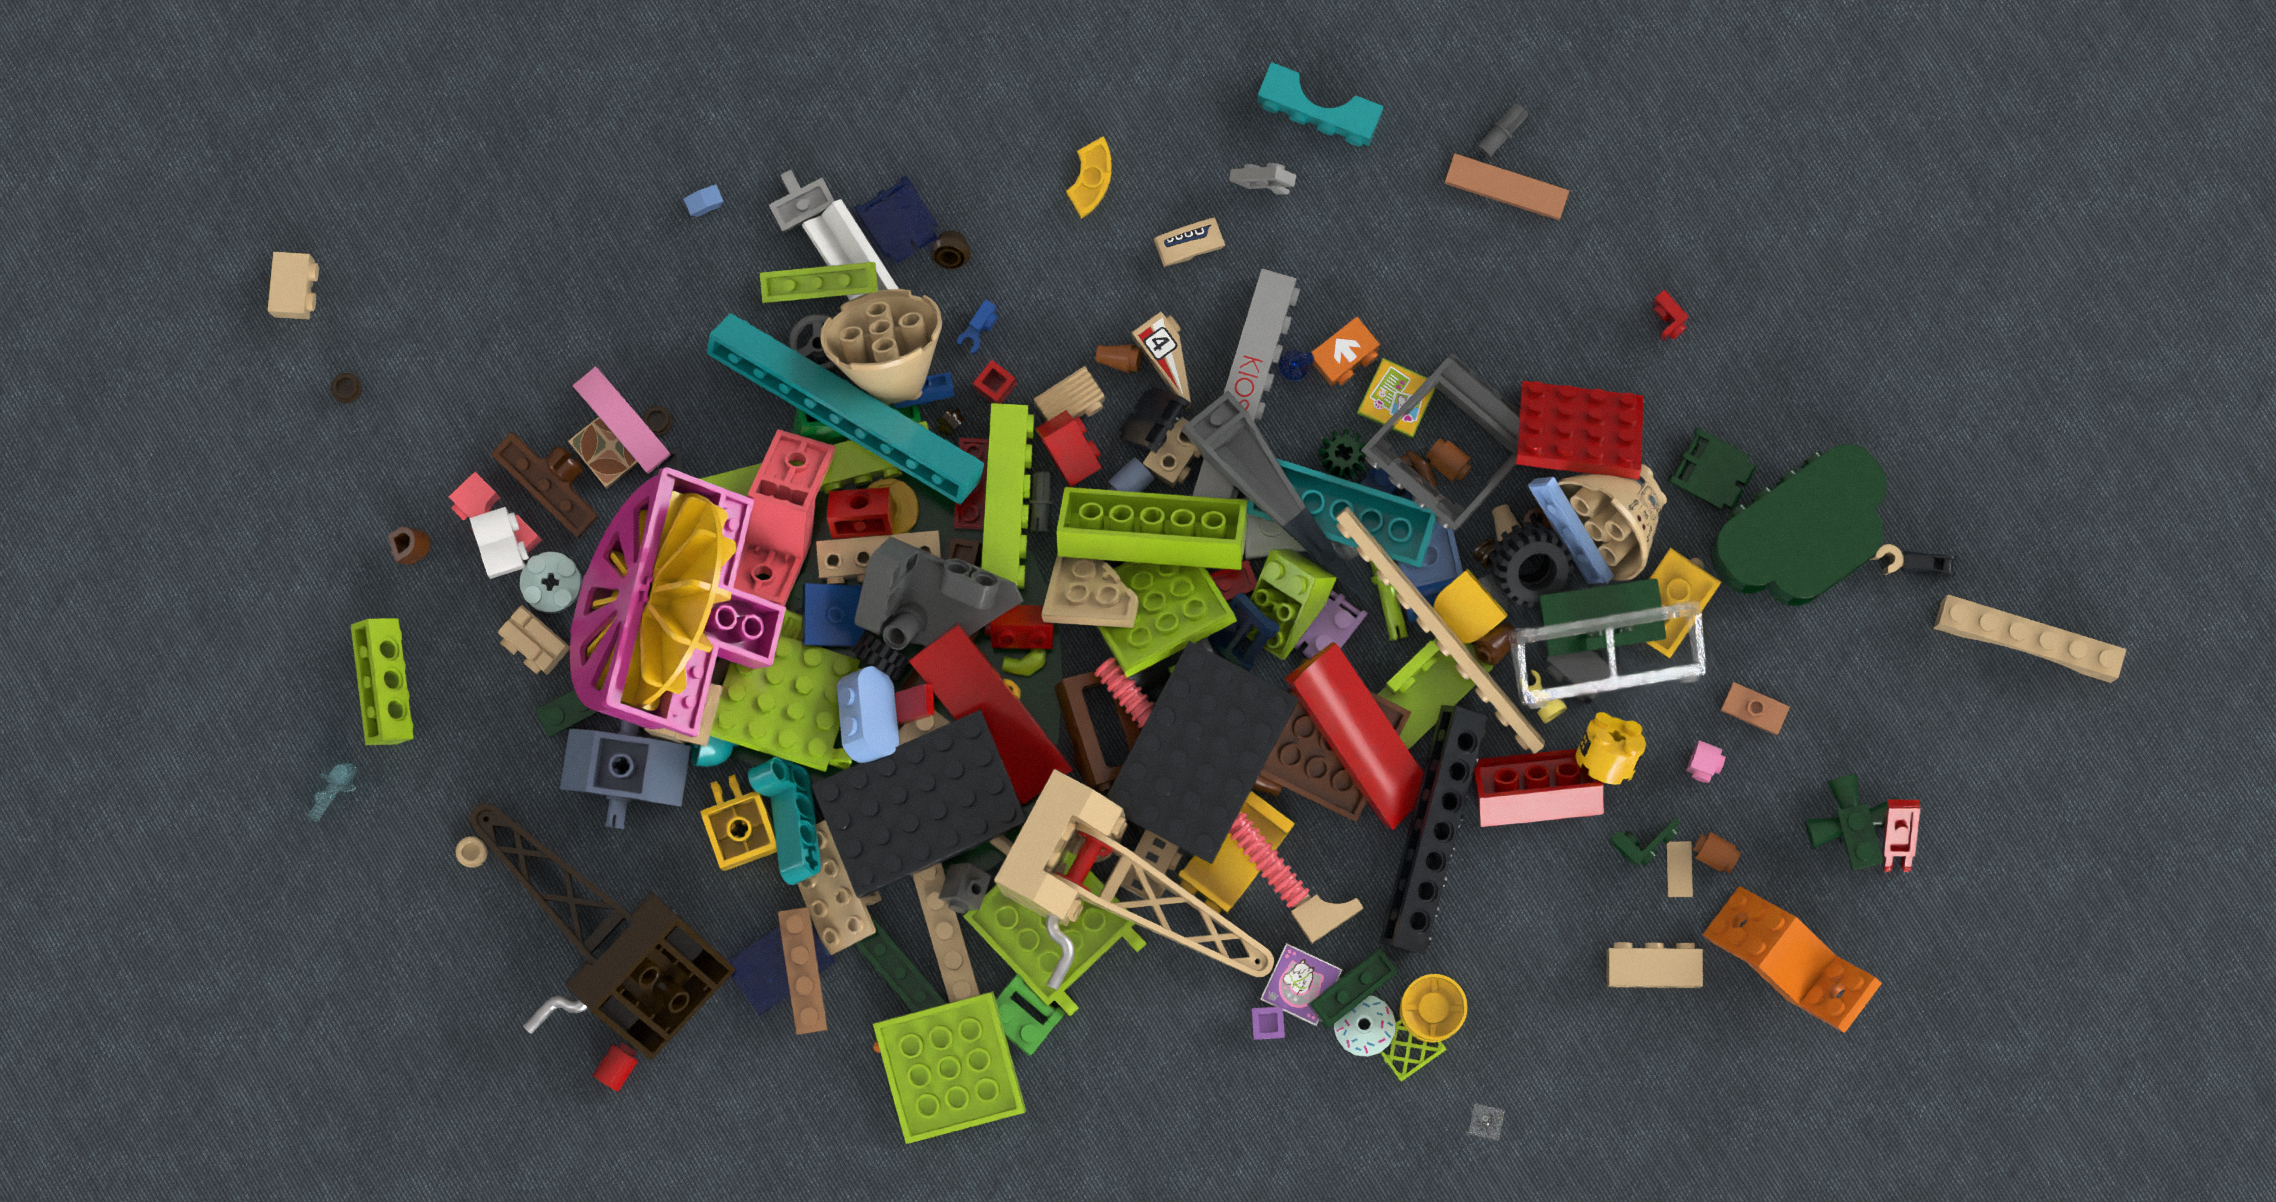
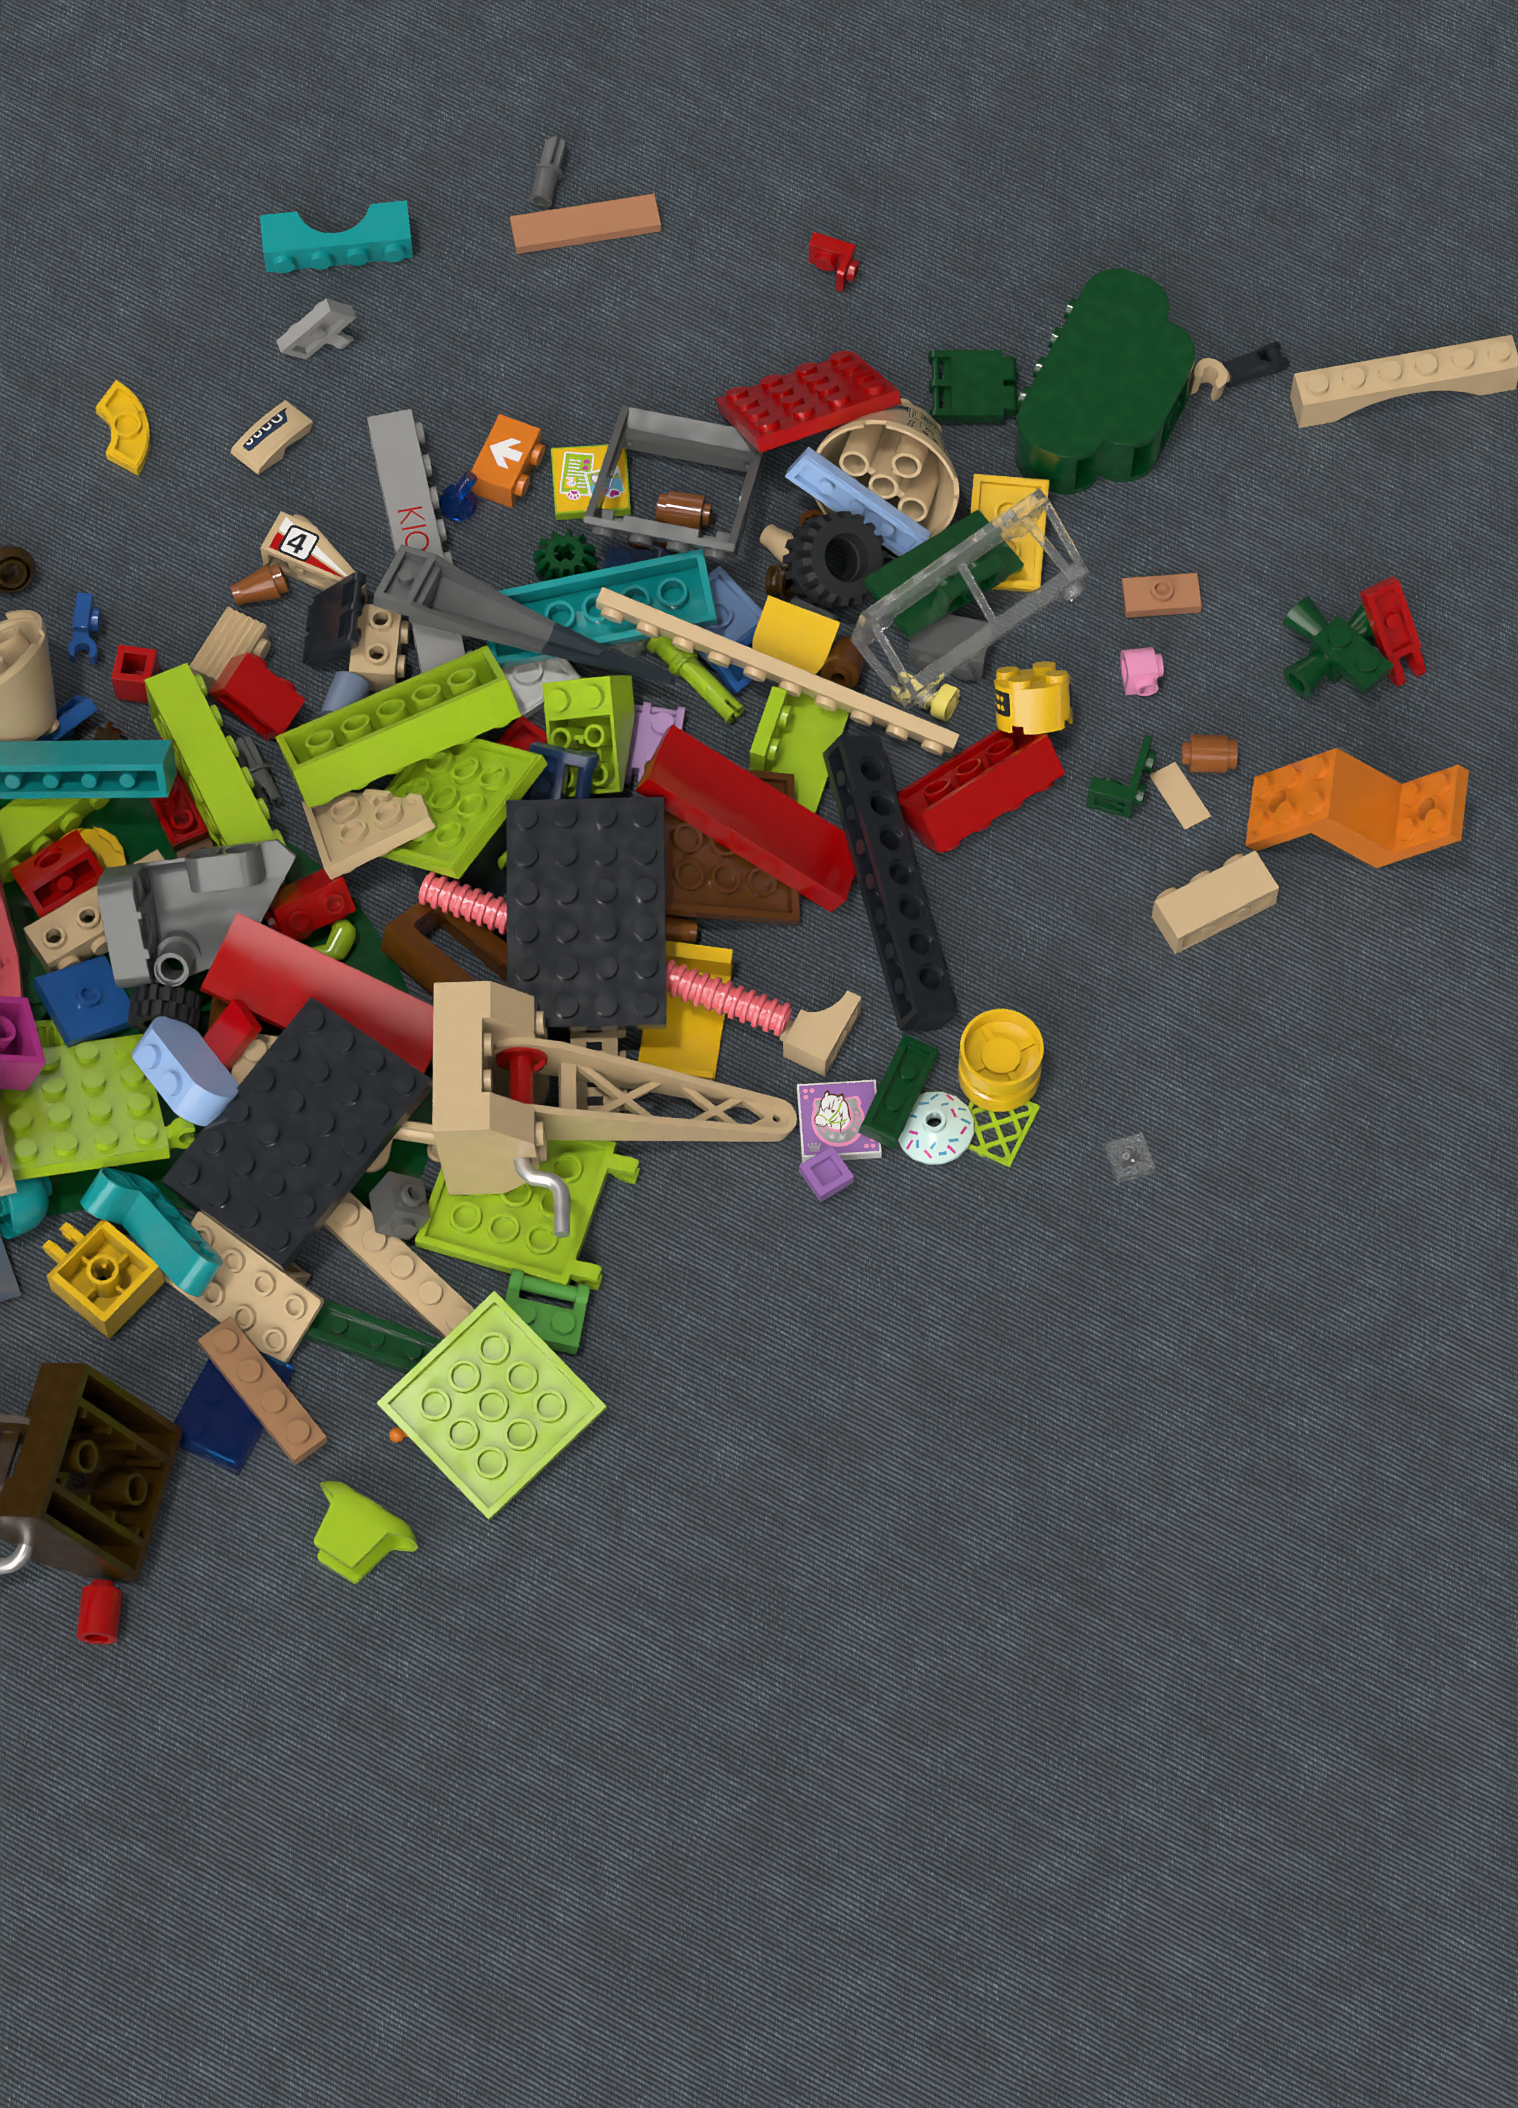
camera: 35 degrees left, 15 degrees down
none -> lime piece [314,1481,418,1584]

